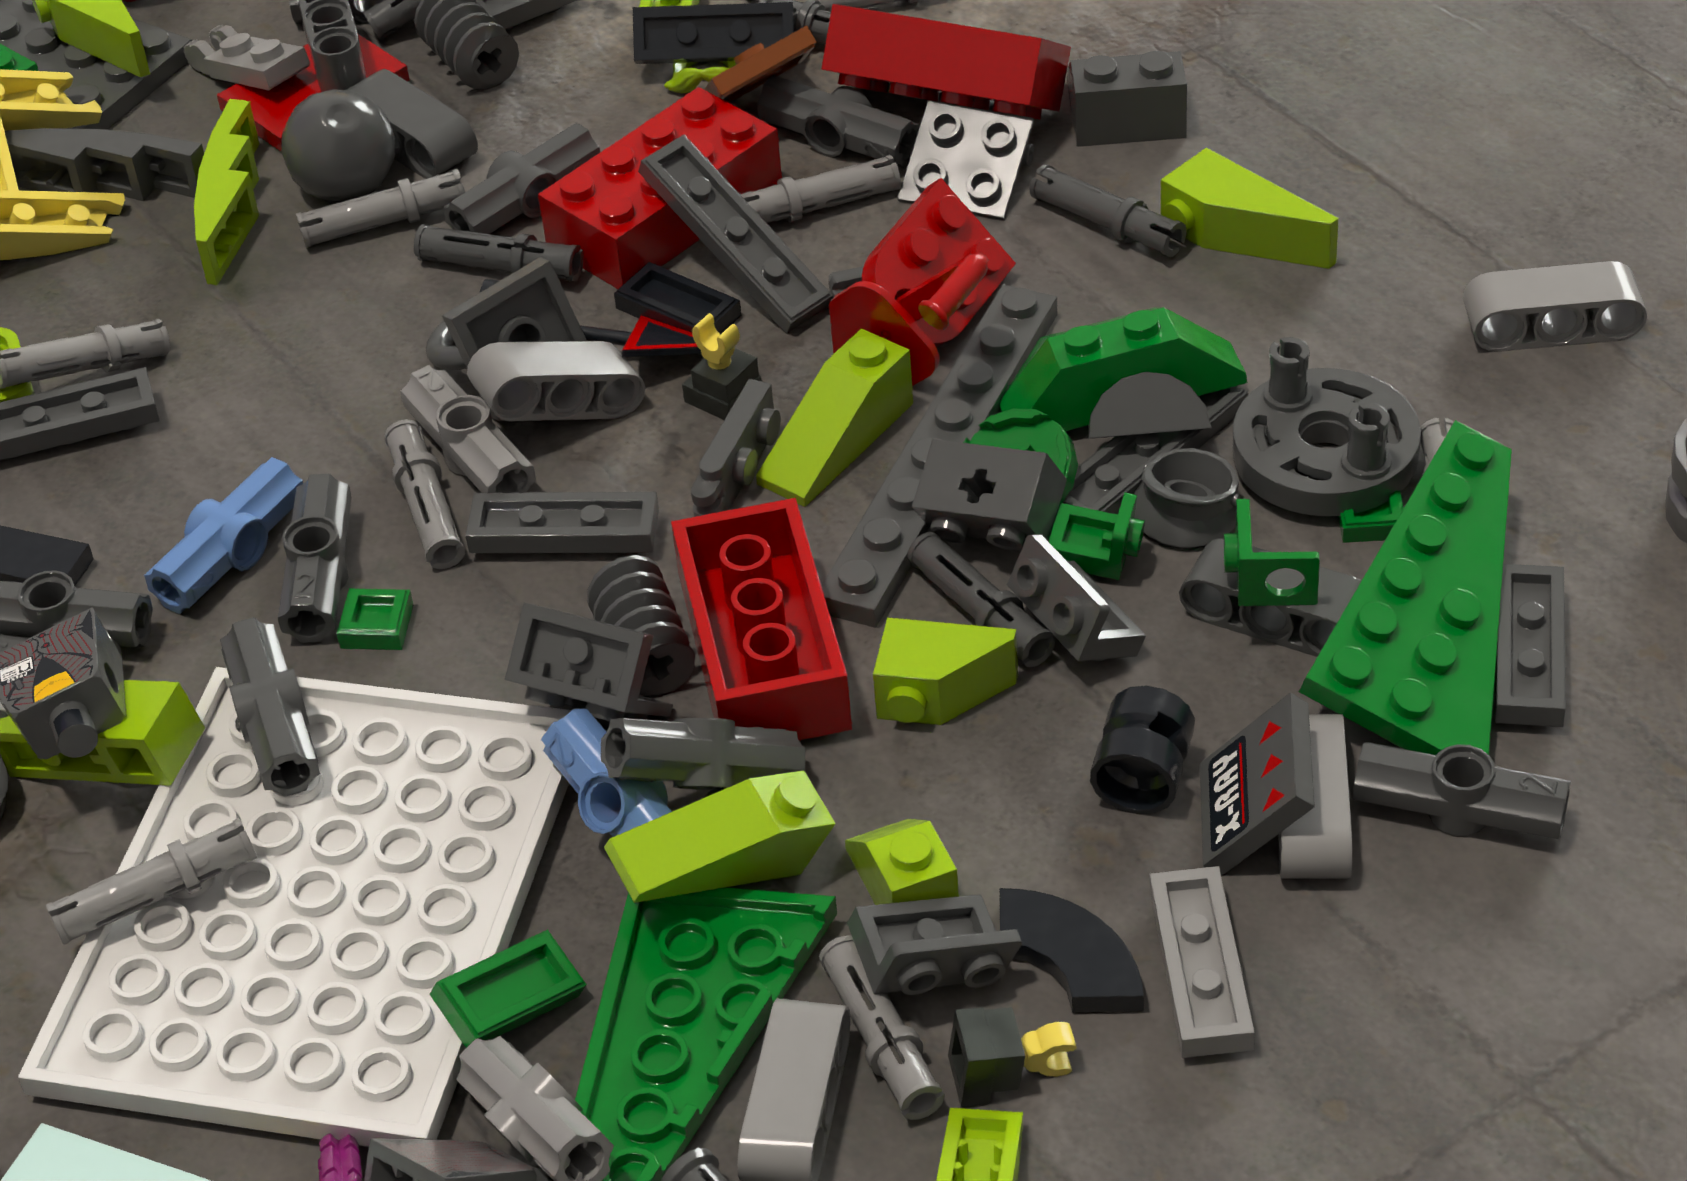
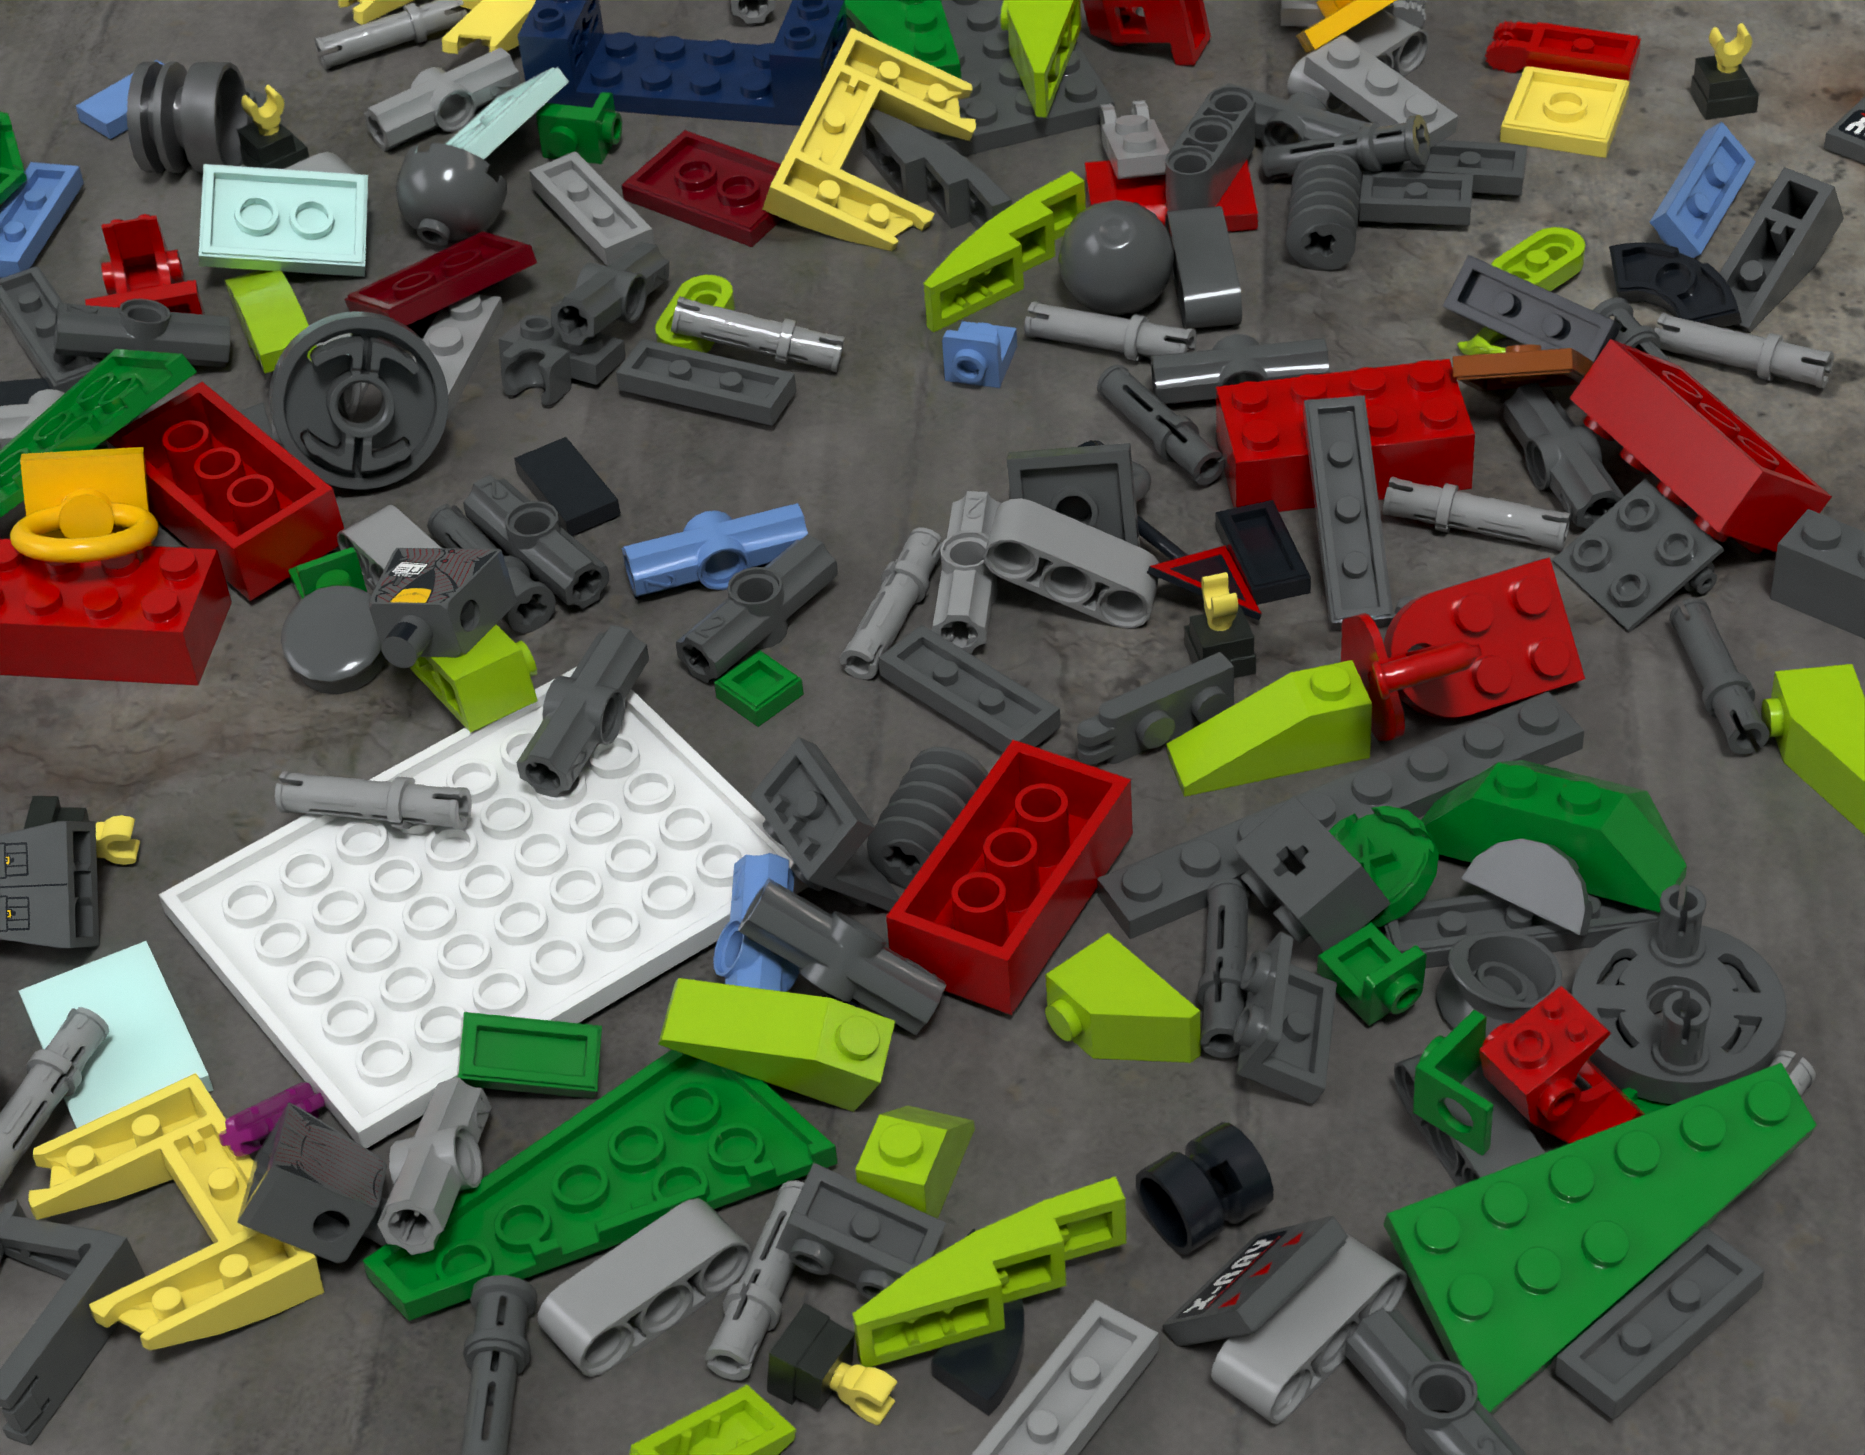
camera: 40 degrees right, 0 degrees up
none -> lime slope [852,1176,1127,1368]
none -> medium blue bracket [942,321,1017,388]
none -> red tile [1479,986,1645,1144]

